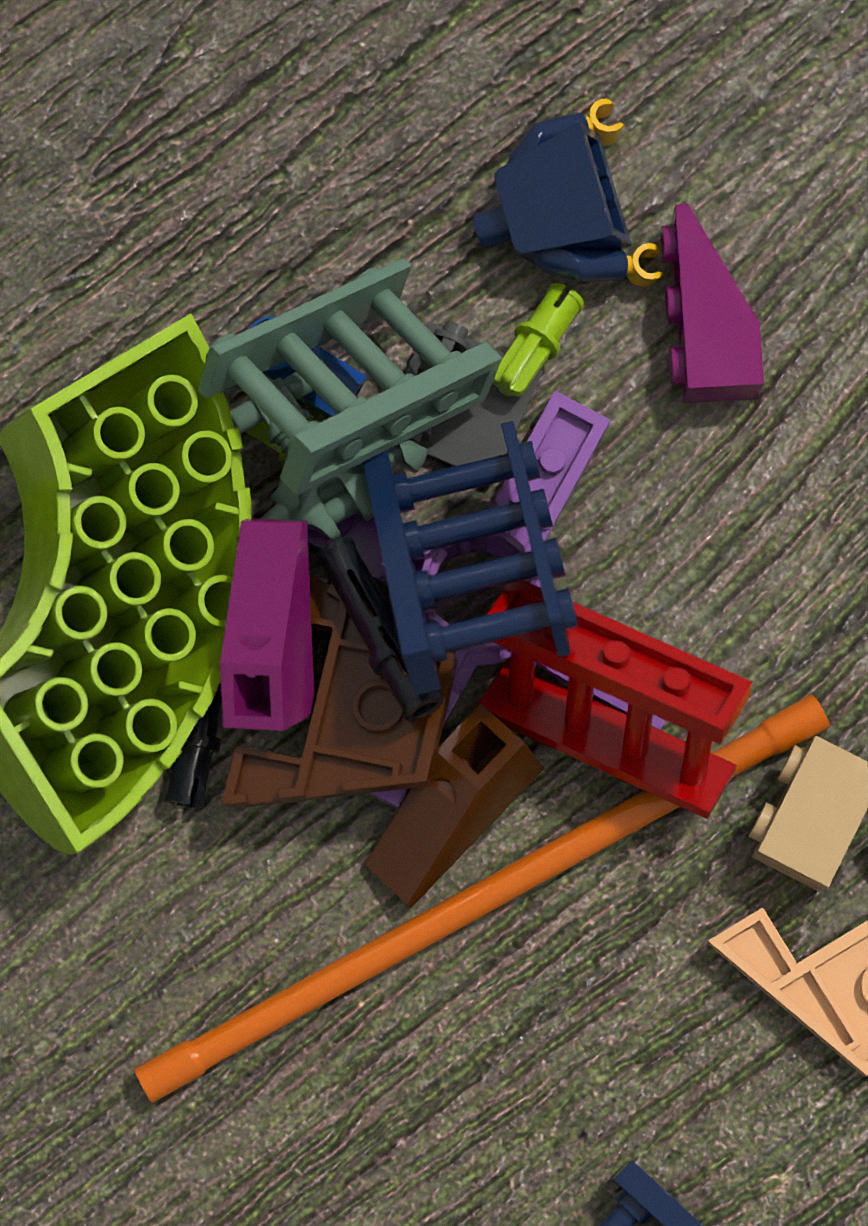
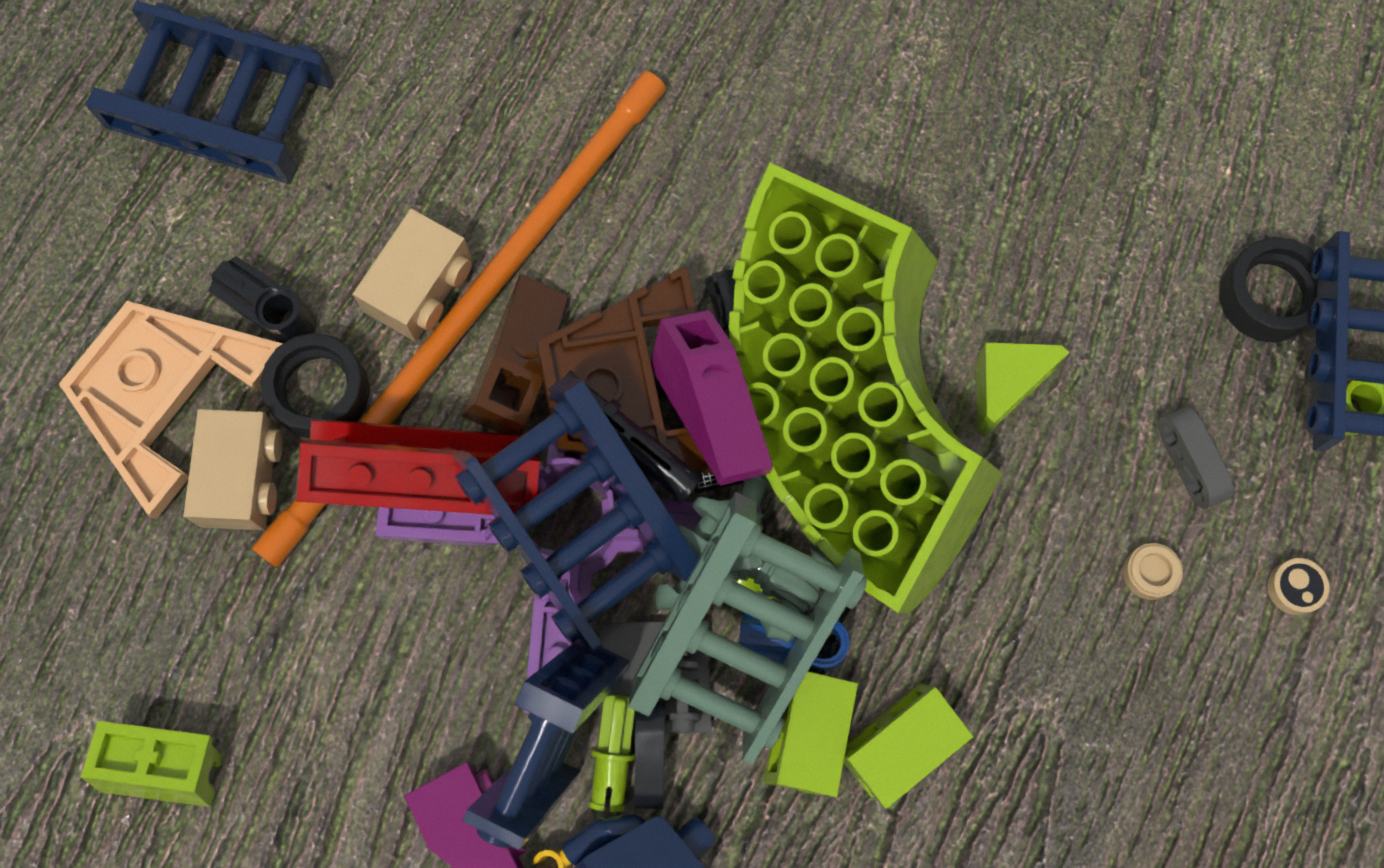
camera: 155 degrees right, 5 degrees down
none -> black piece [208,256,316,343]
none -> black tyre [260,333,370,439]
none -> tan brick [352,209,472,342]
none -> dark blue fence [462,639,631,850]
none -> black beam [635,701,665,809]
none -> lime hinge [763,672,858,797]
none -> lime hinge [844,683,973,809]

